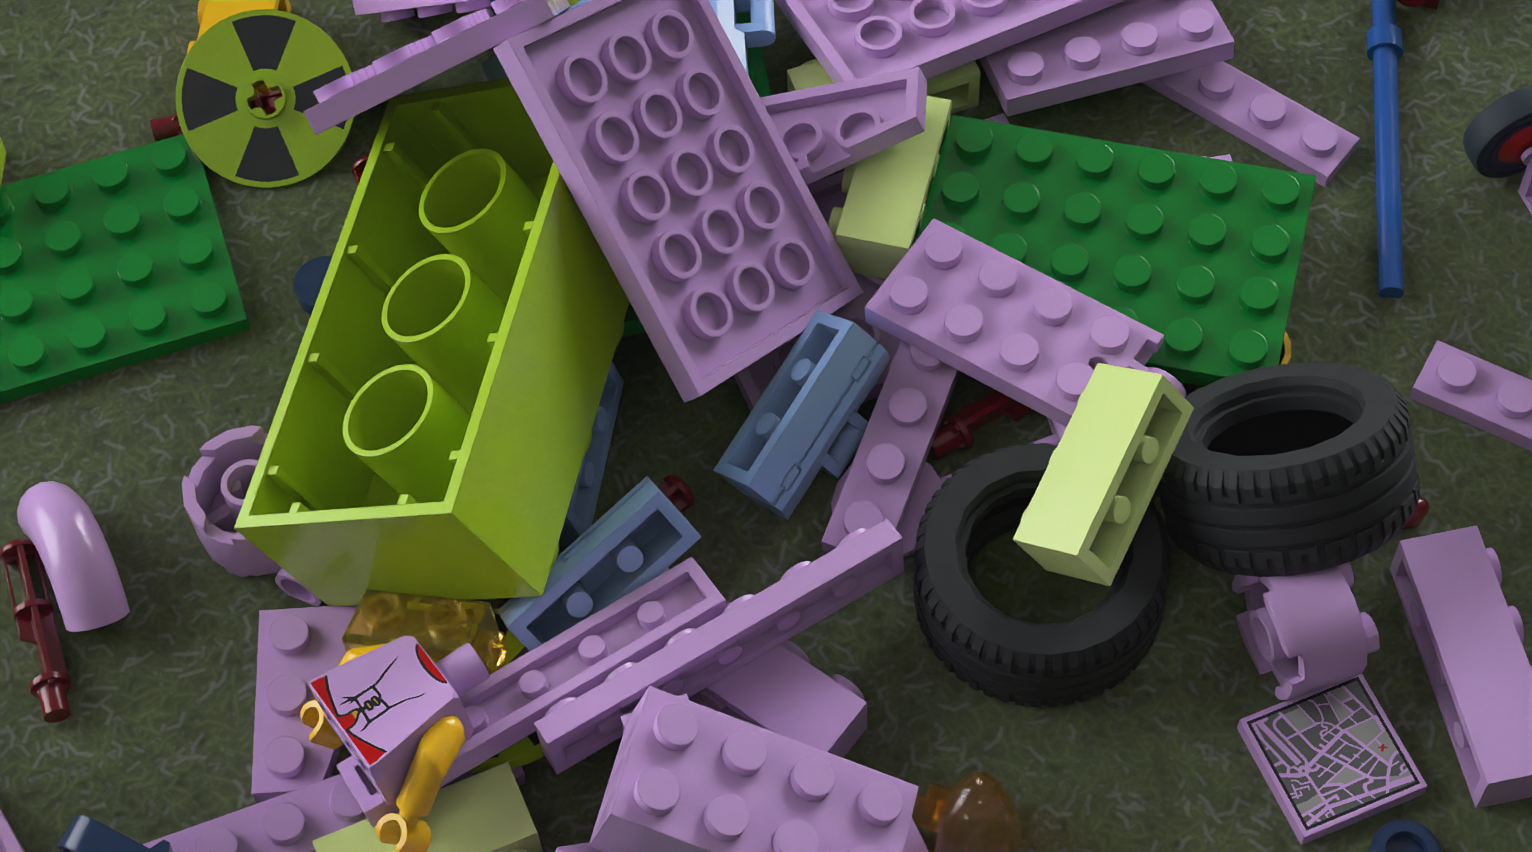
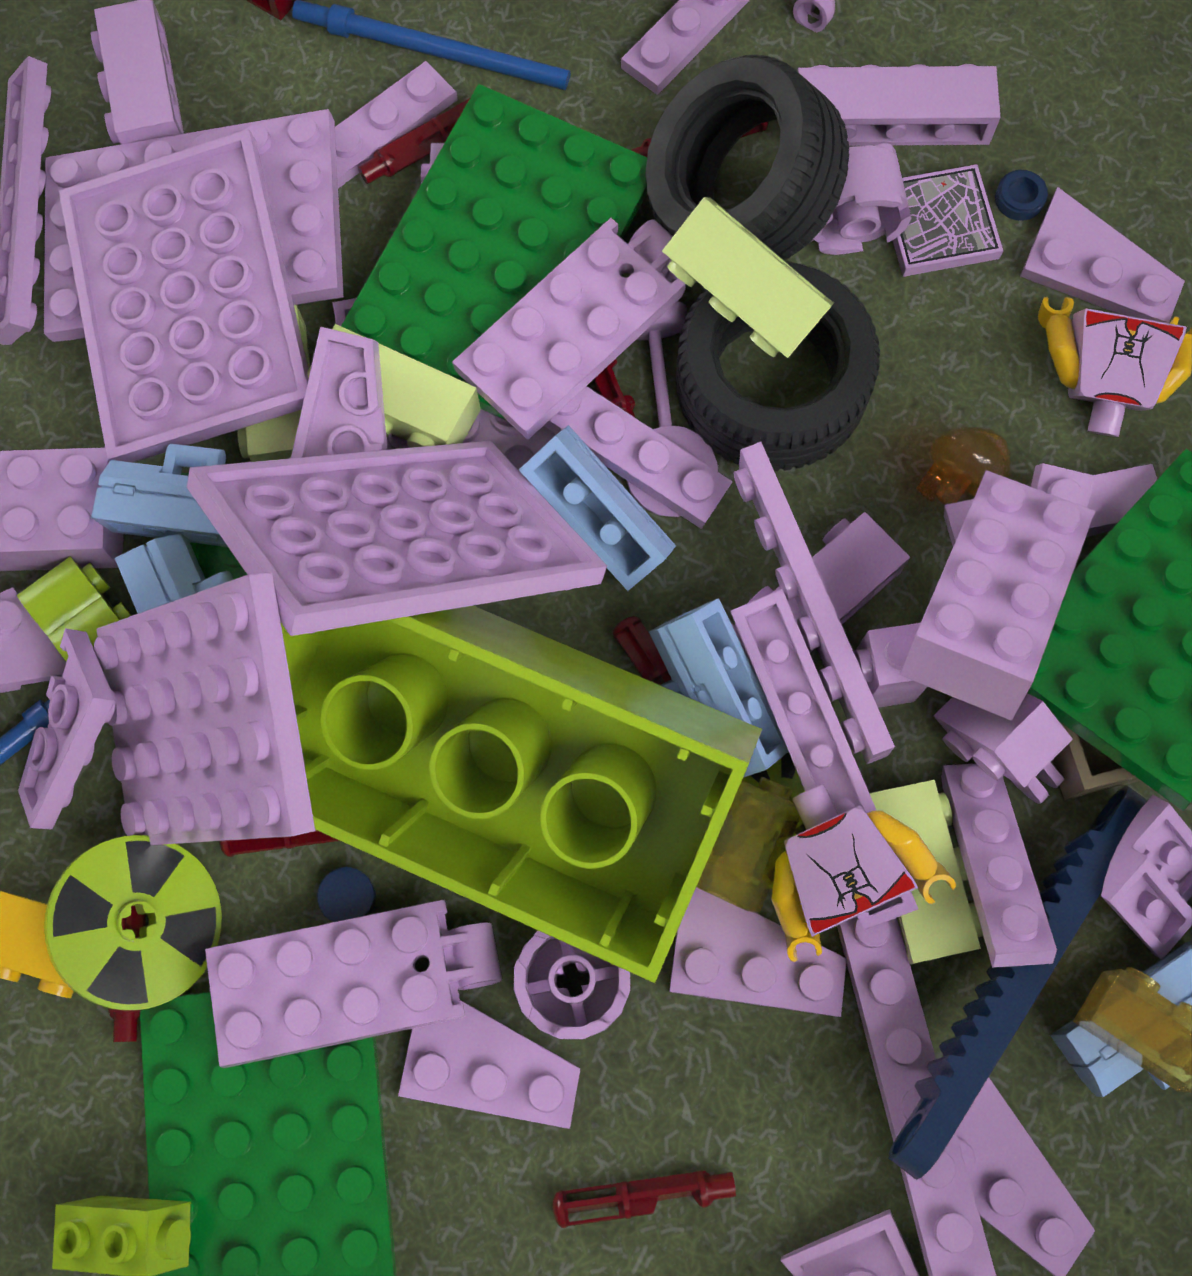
camera: 80 degrees left, 15 degrees up
lavender cylinder [17,481,130,632] -> none
none -> lavender hinge [205,900,502,1068]
none -> dark red piece [357,98,470,184]
none -> lavender wing [398,1000,581,1129]

